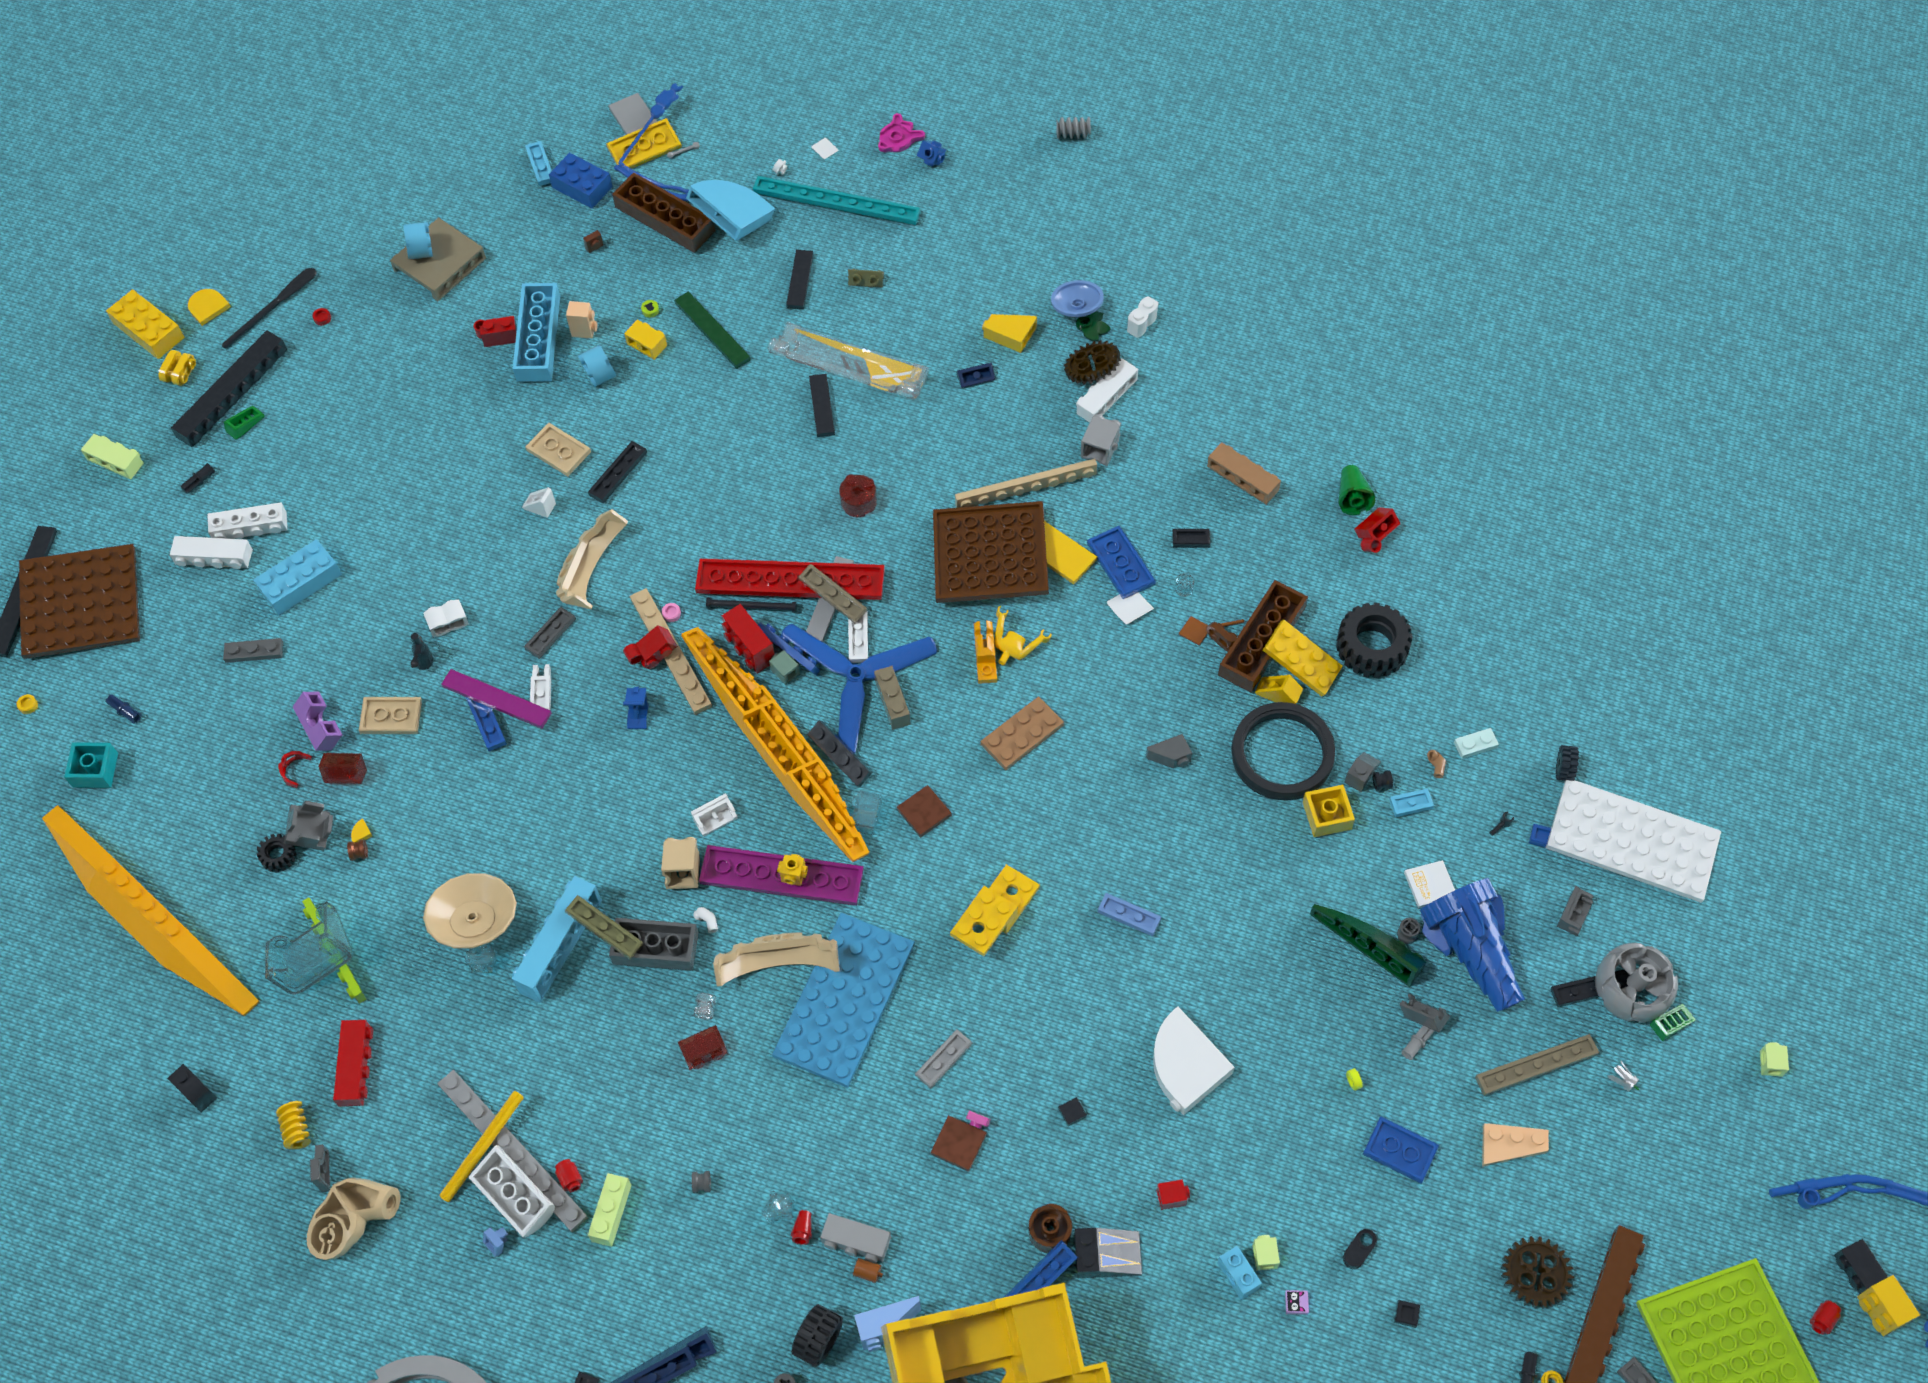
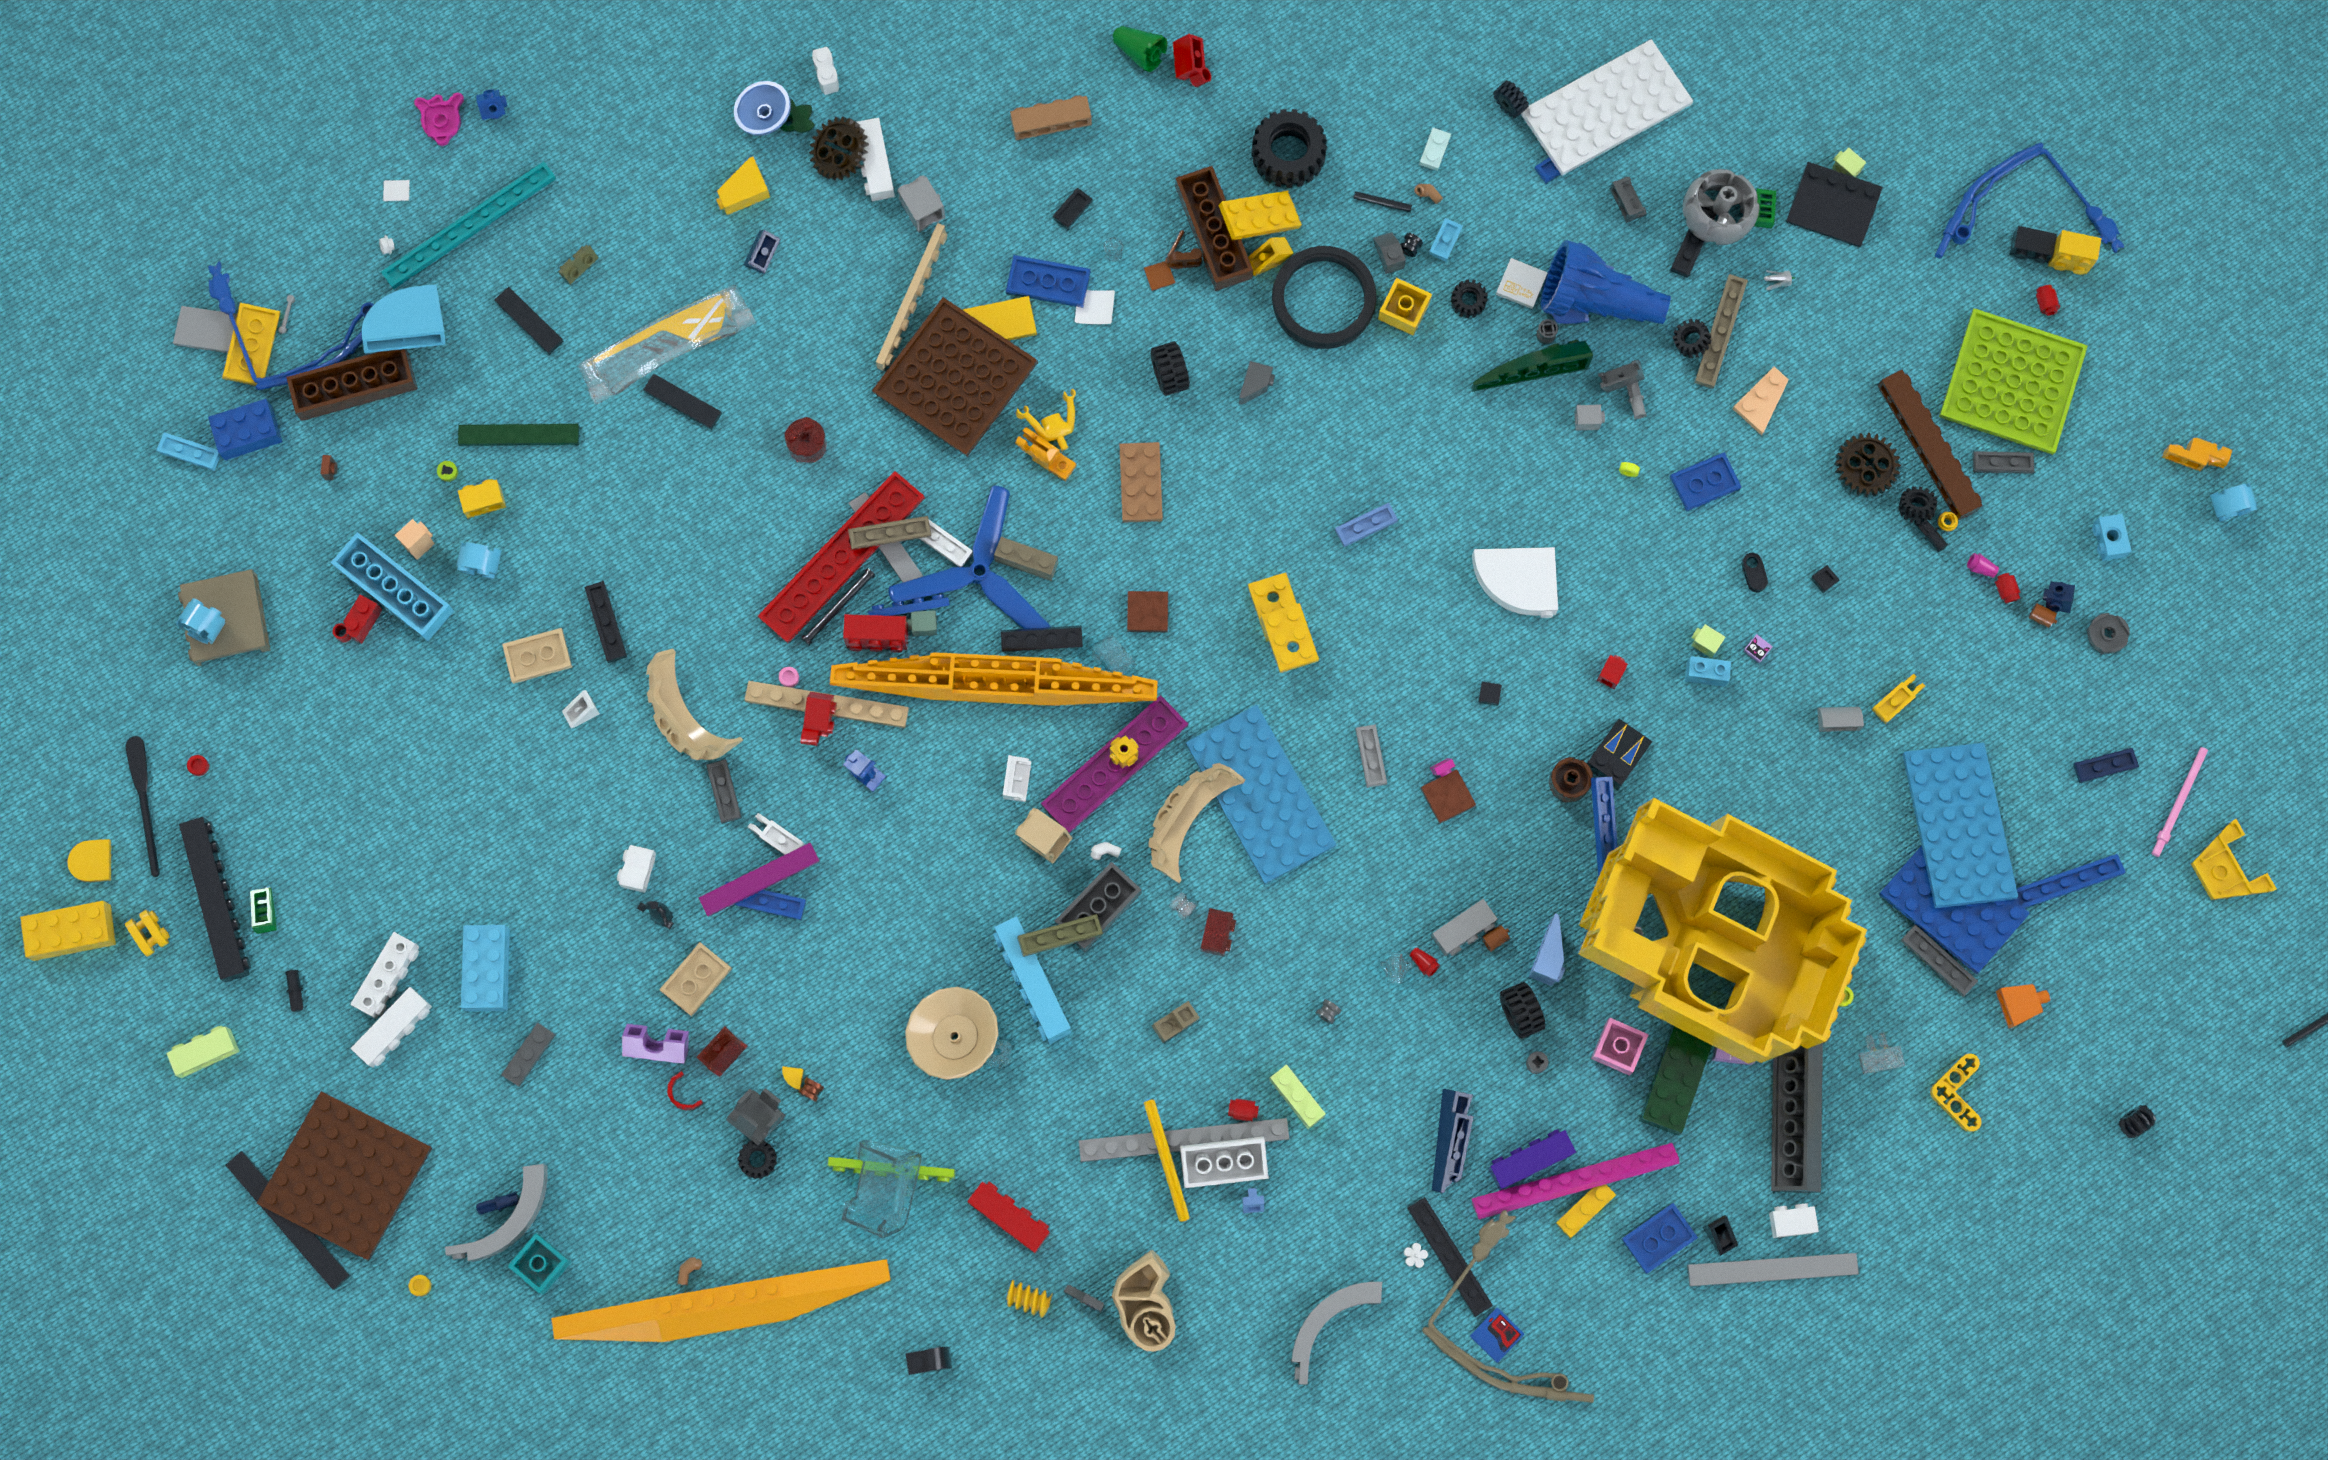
camera: 55 degrees left, 15 degrees up
black hand [1489,812,1514,836] -> none
none -> light grey arch [445,1164,548,1262]
none -> medium nougat arm [677,1257,702,1285]
none -> black tyre [1150,341,1190,396]
none -> dark tan slope [1152,1001,1200,1043]
none -> black bar [1353,191,1412,213]
none -> black tyre [1451,279,1488,318]
none -> light grey brick [1574,405,1605,431]
none -> black tyre [1673,319,1712,358]
none -> black slope [1786,162,1883,247]
none -> black tyre [1898,486,1938,524]

